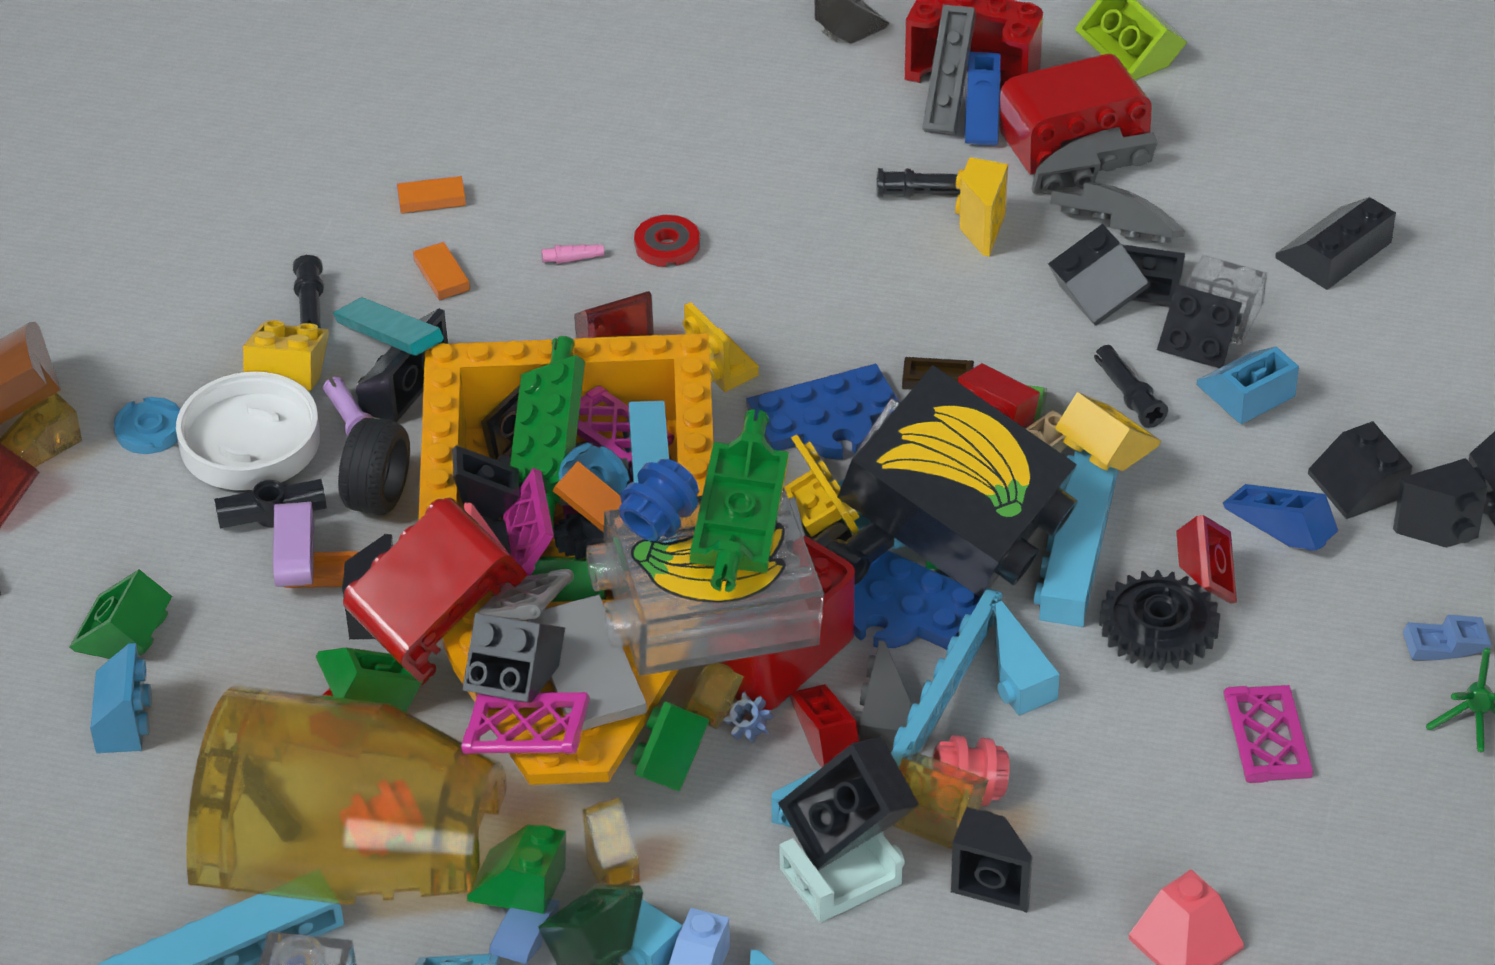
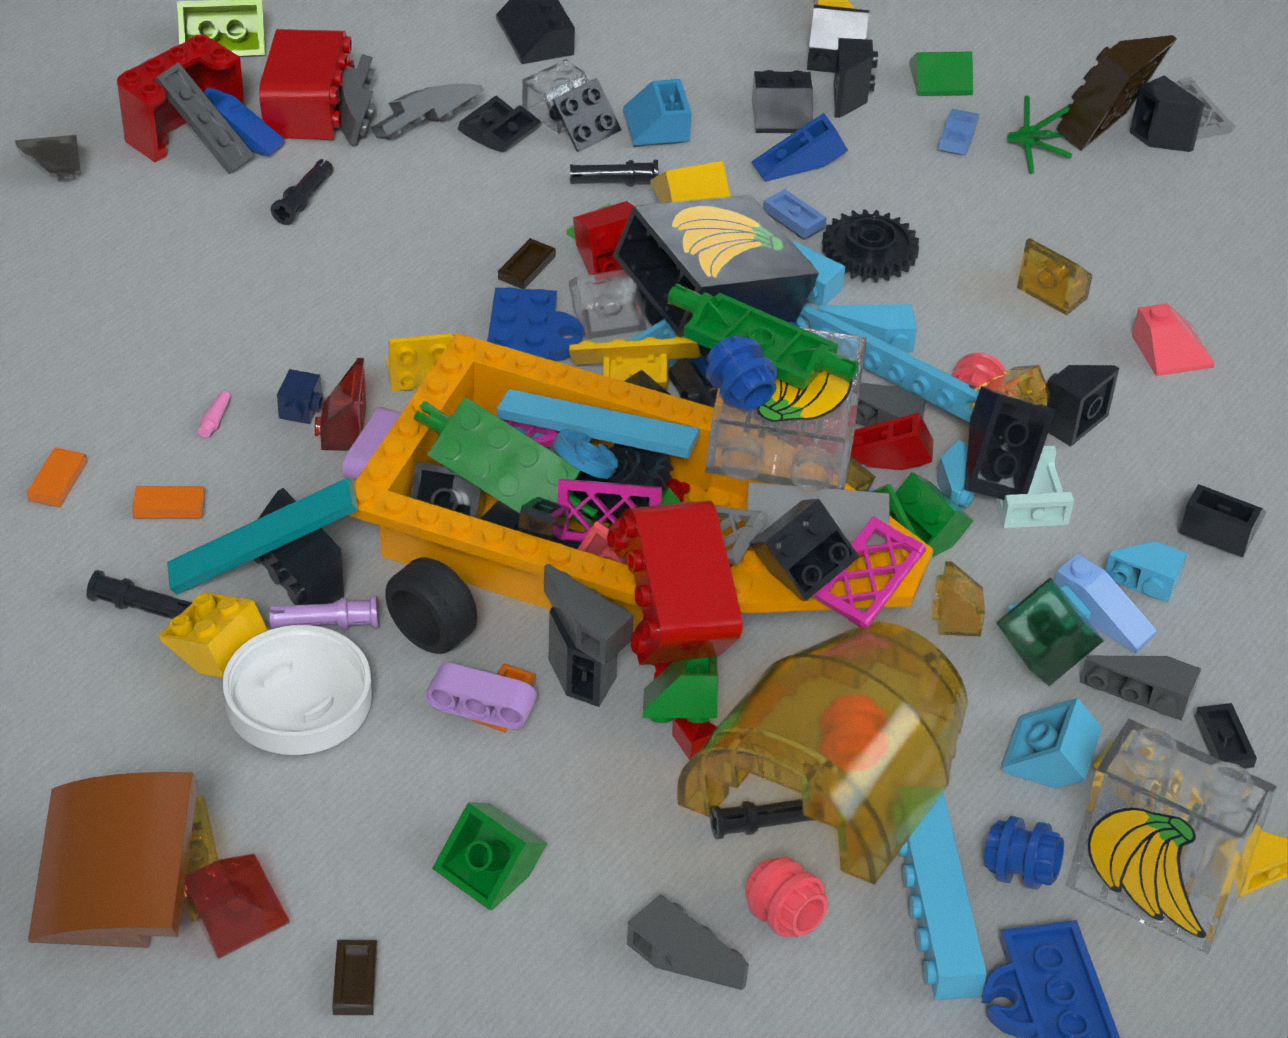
camera: 70 degrees left, 0 degrees up
dark azure slope [90,643,152,753] -> none
dark azure tile [114,397,180,454] -> none
black piece [214,479,327,529] -> none
green slope [467,824,566,914] -> none
medium blue slope [489,899,560,964] -> none
orange tile [553,461,624,537] -> none
red tile [634,215,700,267] -> none
yellow slope [955,157,1008,257] -> none
slope [1048,223,1150,326] -> none
red slope [1176,515,1237,604] -> none
dark pink window [1223,685,1313,783] -> none
none -> dark blue brick [277,369,324,424]
none -> dark grey slope [544,564,634,665]
none -> dark grey slope [627,894,749,990]
none -> coral piece [745,857,828,937]
none -> medium blue plate [763,189,827,239]
none -> green slope [895,472,974,558]
none -> clear yellow slope [1017,238,1093,316]

